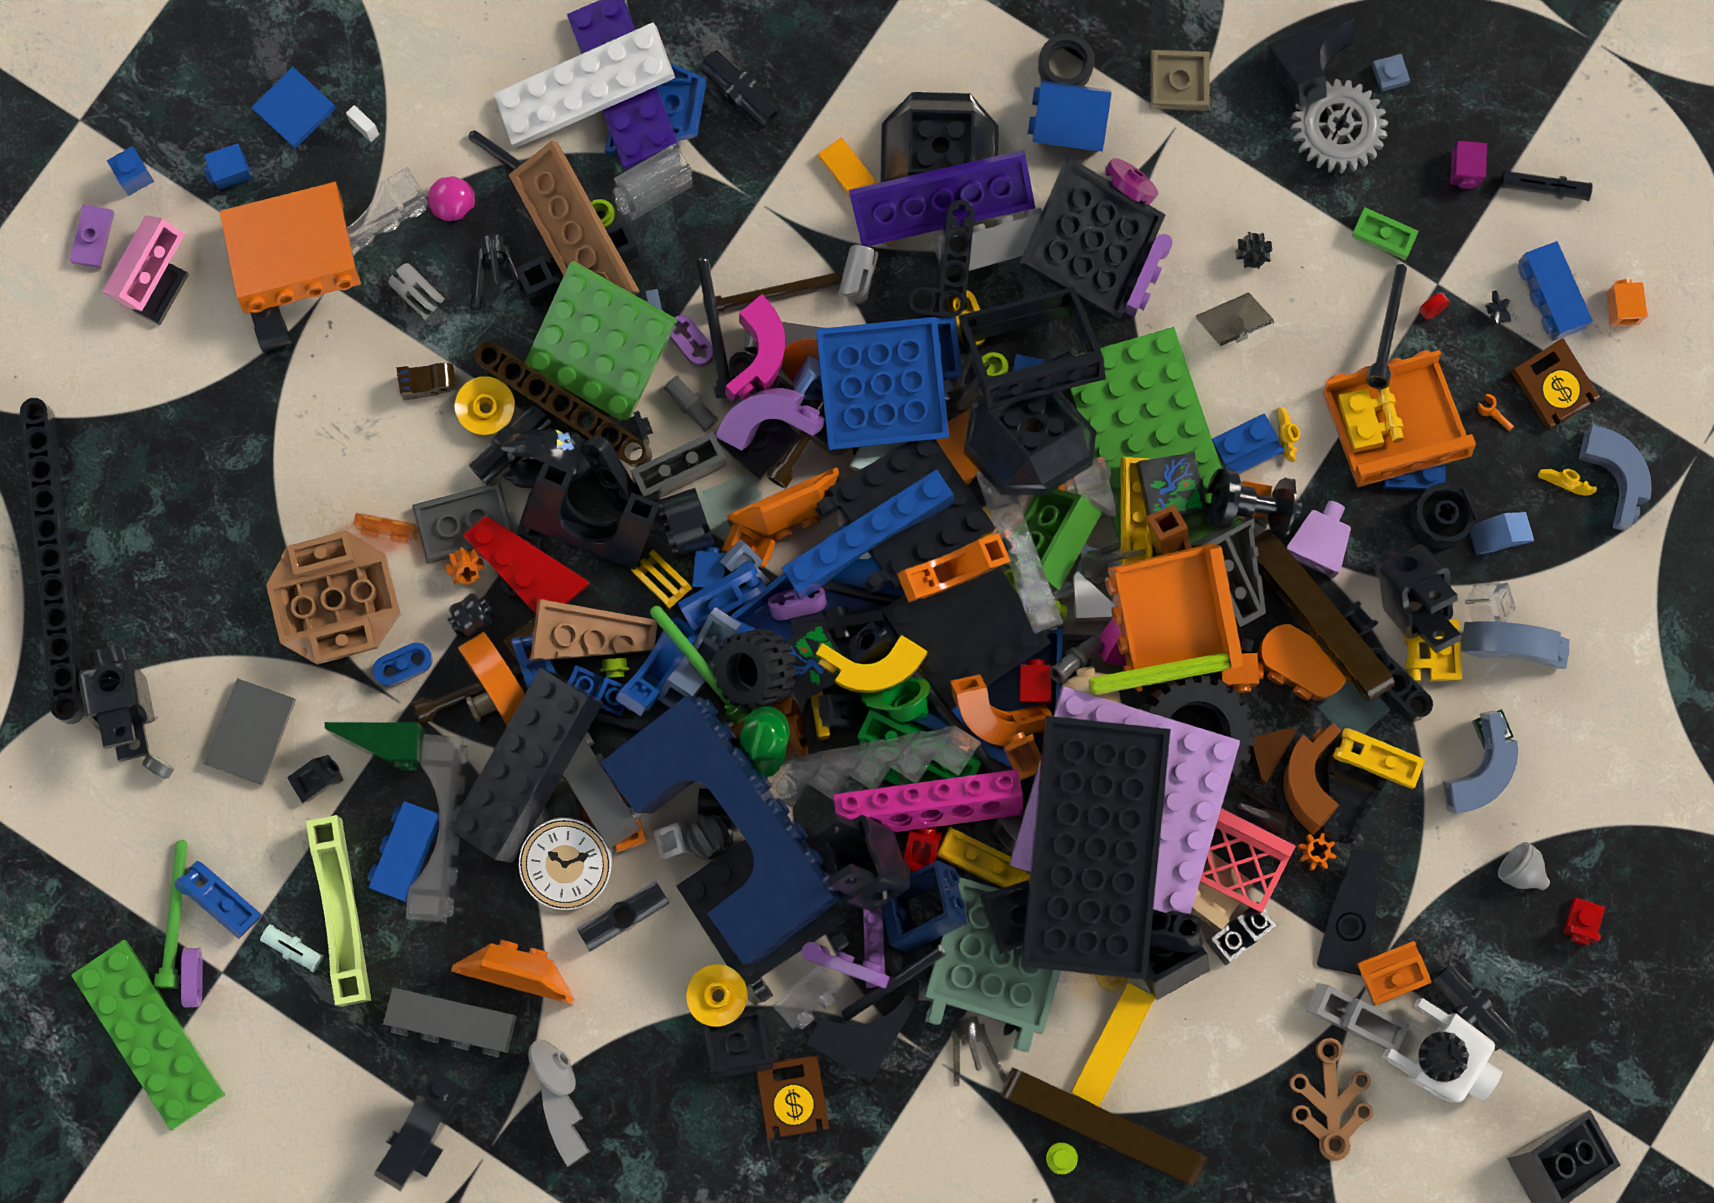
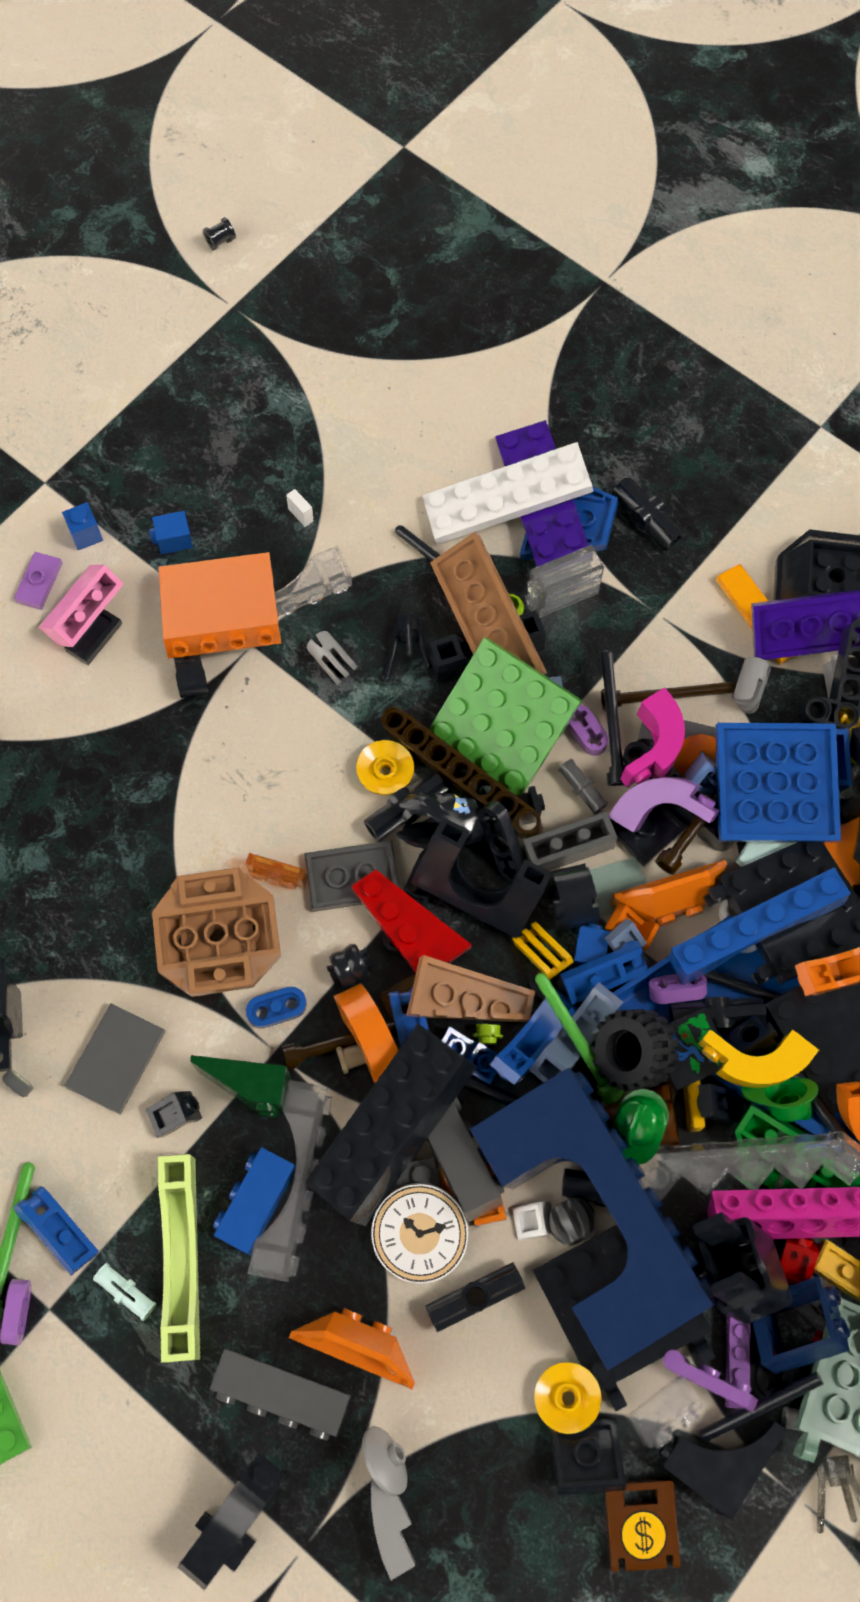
camera: 10 degrees right, 10 degrees down
blue tile [251,67,336,149] -> none
dark brown leg [396,363,457,400] -> none
dark pink hair [428,176,475,221] -> none
orange gear [445,547,485,586] -> none

